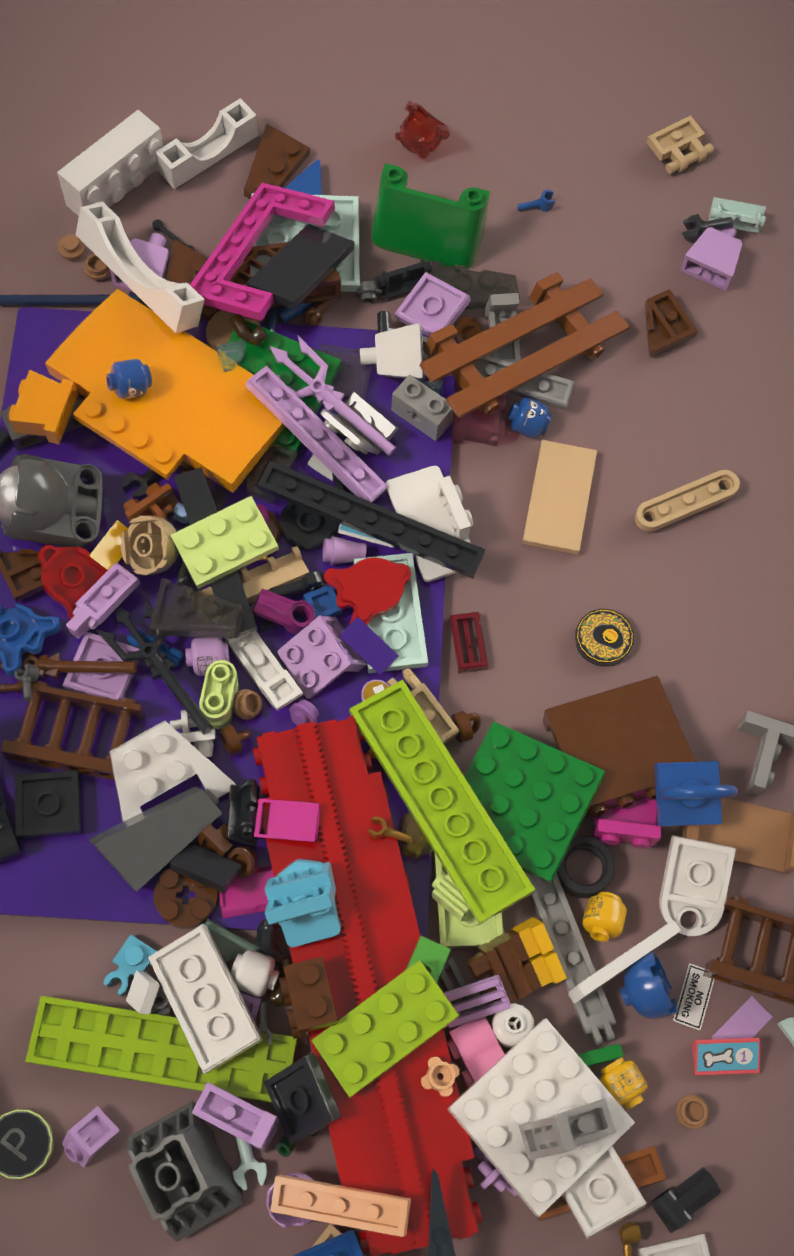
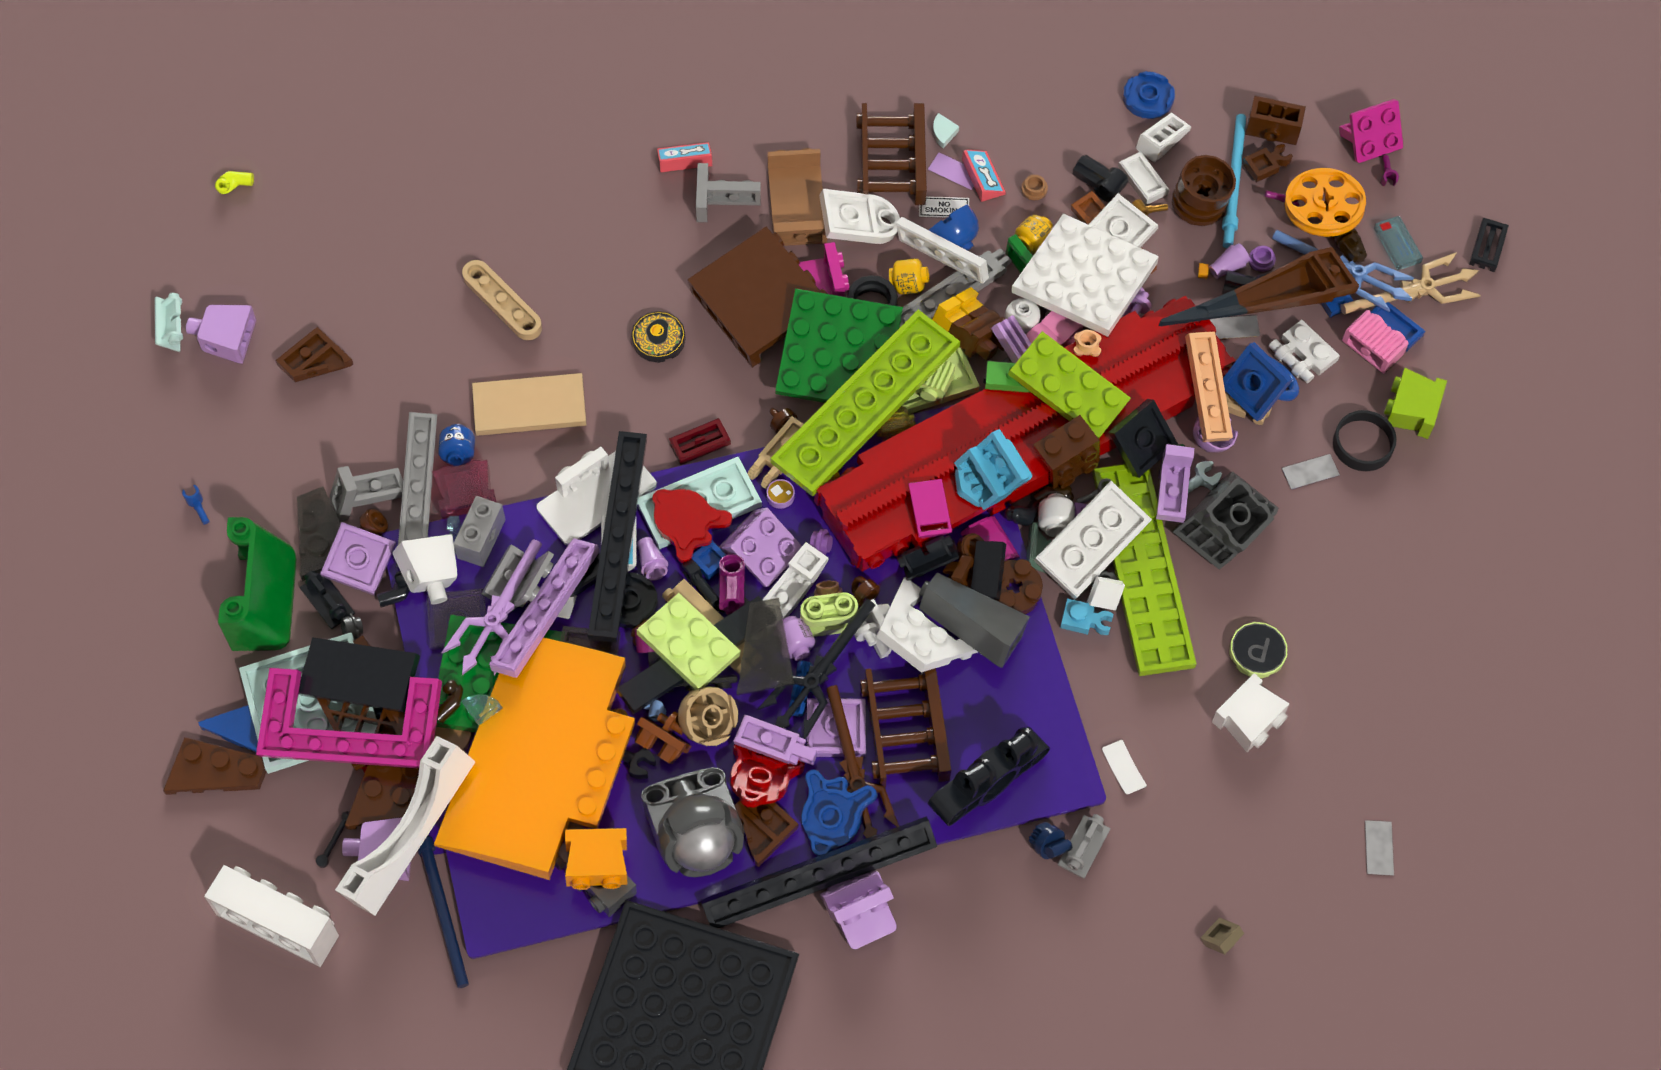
camera: 105 degrees left, 5 degrees down
dark grey hand [14,663,40,702] -> none
black plate [15,770,81,839] -> none
medium nougat plate [58,234,85,261] -> none
lavender bracket [62,1106,120,1168] -> none
medium nougat plate [84,254,110,280] -> none
yellow sticker [89,520,128,570] -> none
blue head [106,359,152,399] -> none
white arch [155,98,258,189] -> none
dark purple sticker [339,617,399,675] -> none
pearl gold hand [368,817,412,843] -> none
clear red helmet [395,100,450,159] -> none
dark orange fence [419,272,630,418] -> none
light grey bracket [518,1099,616,1160] -> none
tan plate [646,115,714,174] -> none
blue tile [654,761,738,826] -> none
black bar [682,214,733,243] -> none

